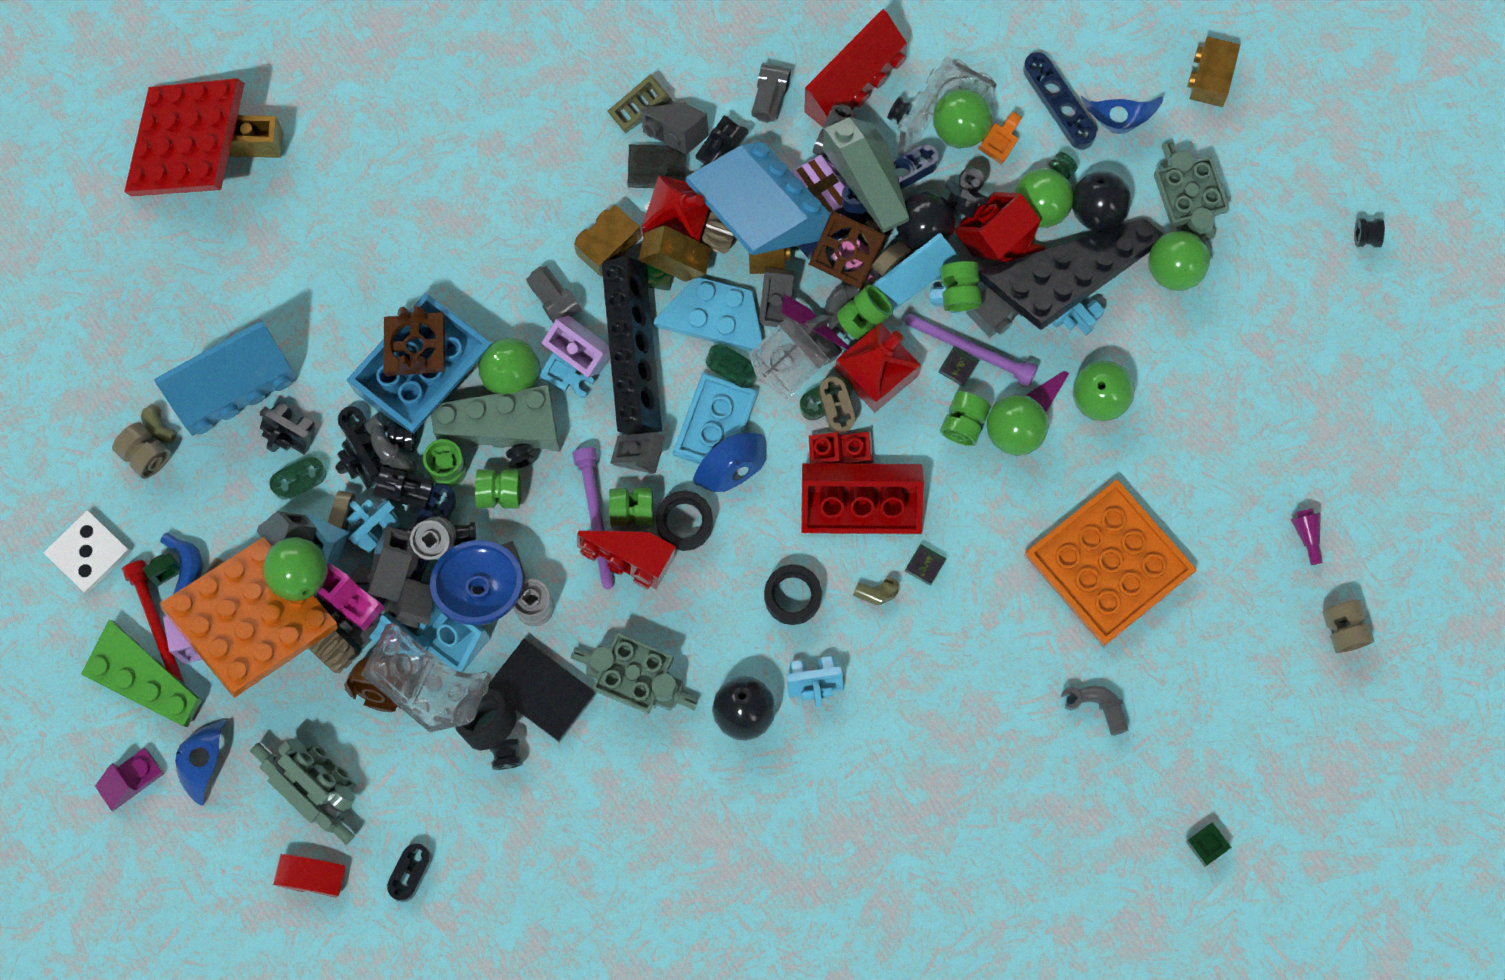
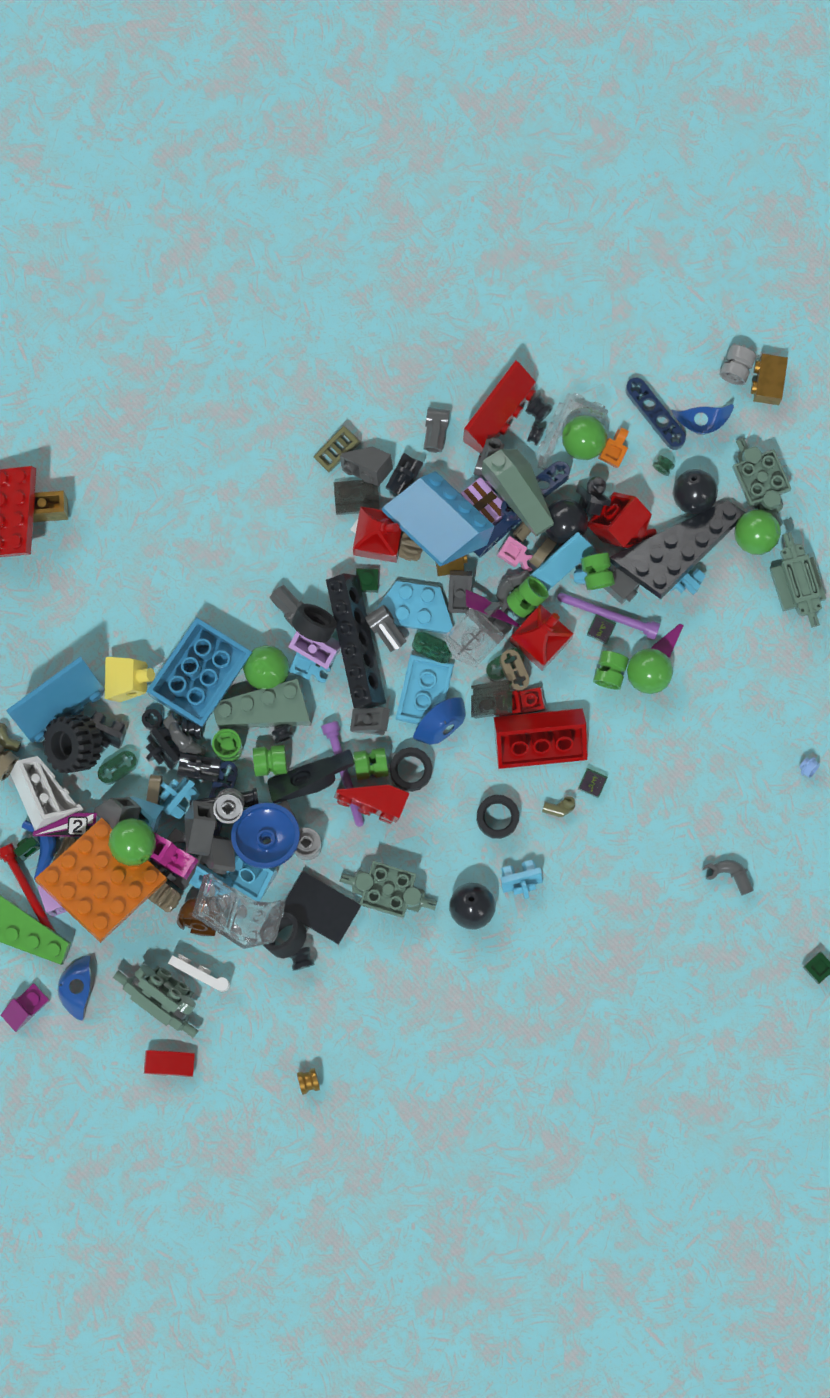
camera: 10 degrees left, 5 degrees up
reddish brown piece [384,306,445,376] -> none
black beam [387,844,432,902] -> none
pearl gold brick [574,205,642,277] -> none
pearl gold brick [639,225,711,282] -> none
reddish brown piece [808,211,887,289] -> none
bright green piece [1014,168,1073,228] -> none
orange plate [1024,479,1197,647] -> none
bright green piece [1072,361,1135,421] -> none
none -> white wedge [10,756,83,831]
none -> sticker [33,813,97,837]
none -> black tyre [43,714,103,774]
none -> light yellow torso [105,657,155,702]
none -> white plate [168,954,230,992]
none -> black piece [267,749,355,803]
none -> black tyre [292,604,337,643]
none -> pearl gold wheel [297,1068,320,1095]
none -> dark grey piece [365,605,407,652]
none -> clear smoke plate [471,680,512,719]
none -> black wheel [525,395,553,423]
none -> light grey wheel [719,345,757,386]
none -> sand green piece [770,532,826,628]
none -> light blue plate [799,757,820,778]

